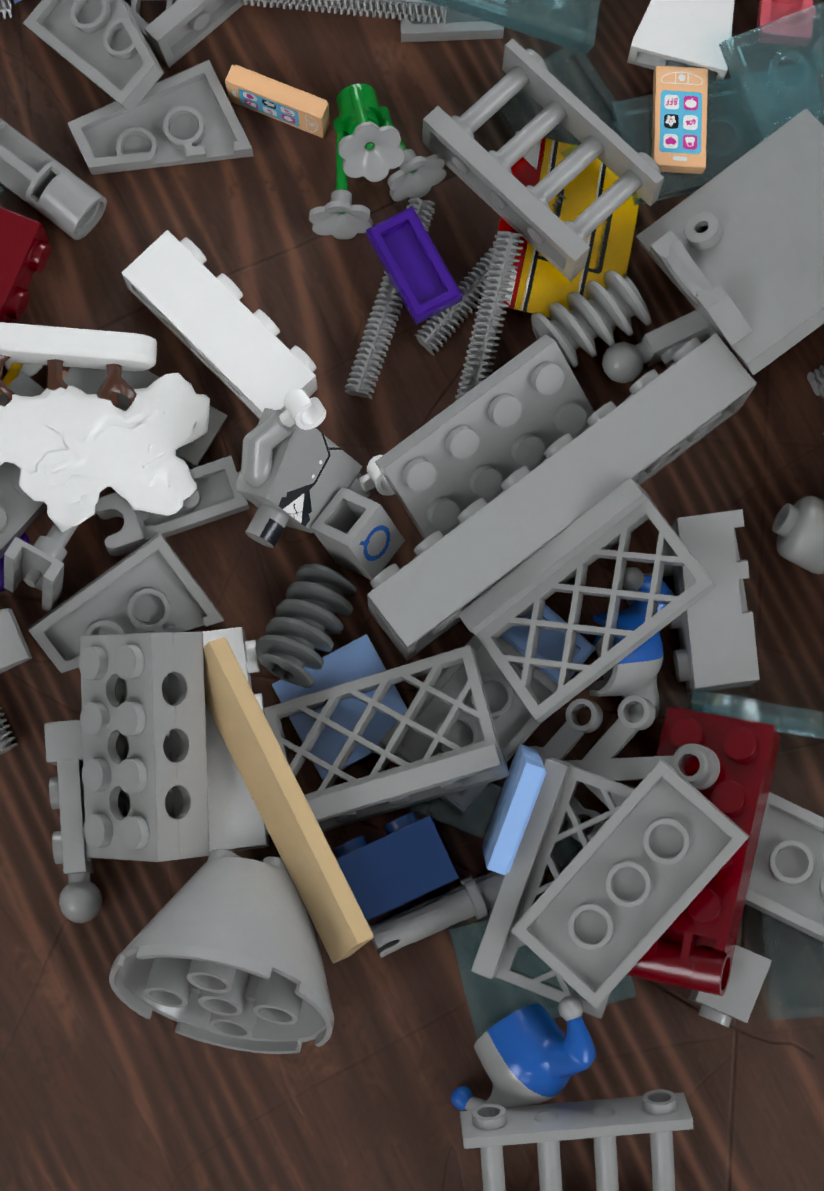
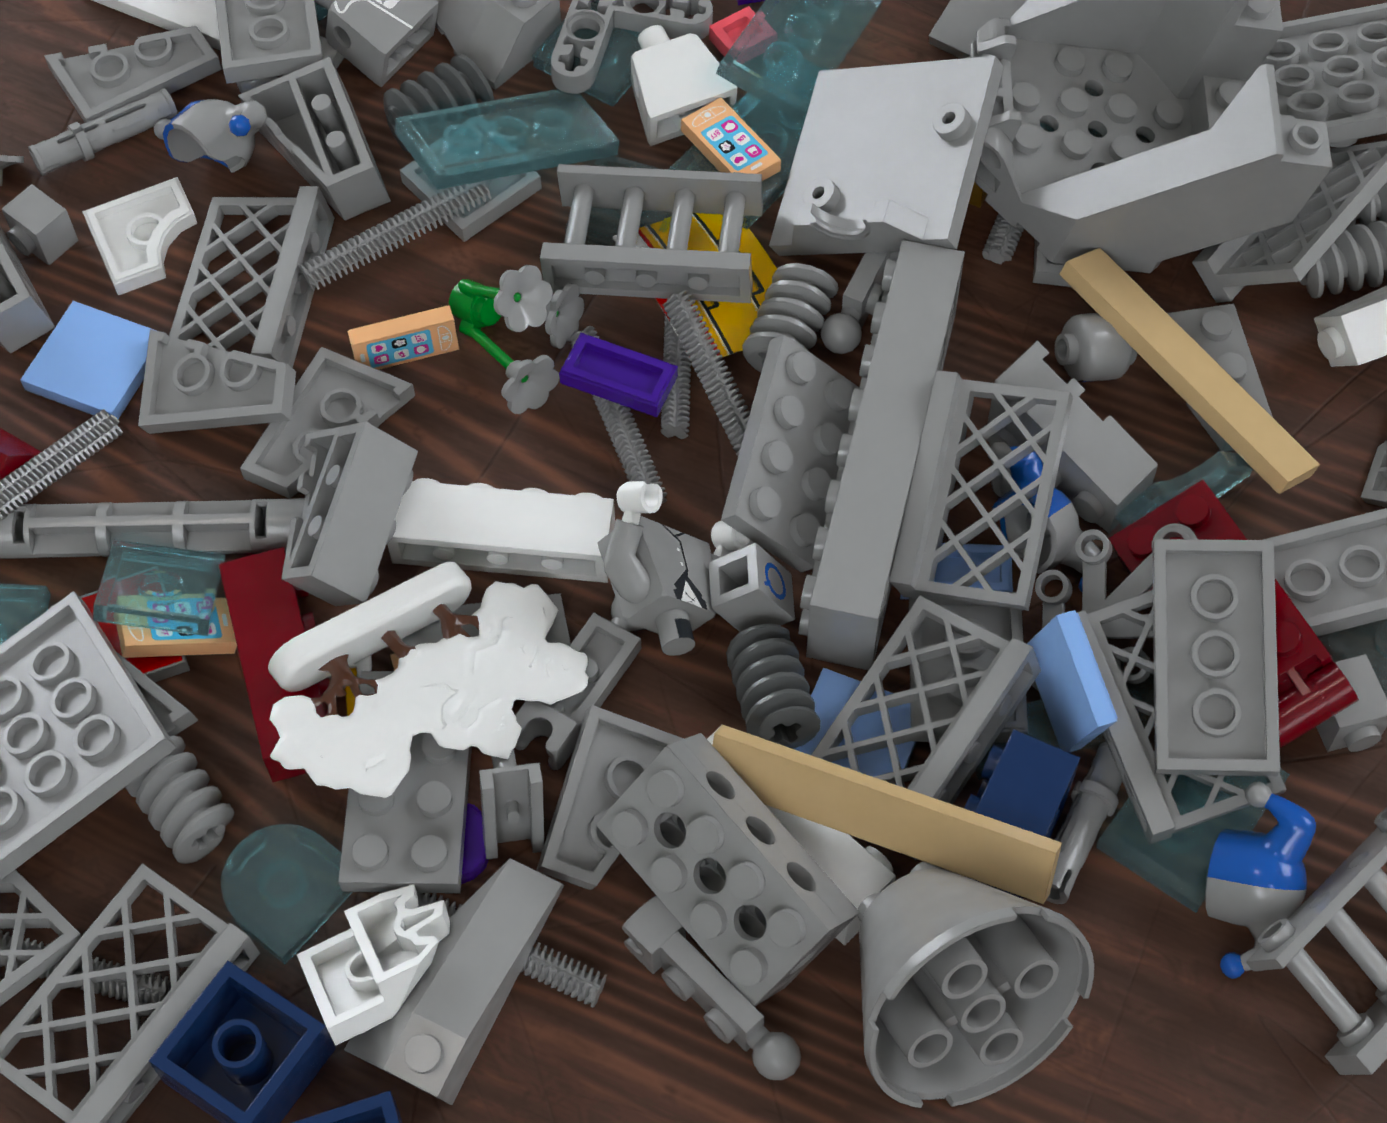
camera: 35 degrees left, 20 degrees down
none -> light grey wedge [281,421,418,606]

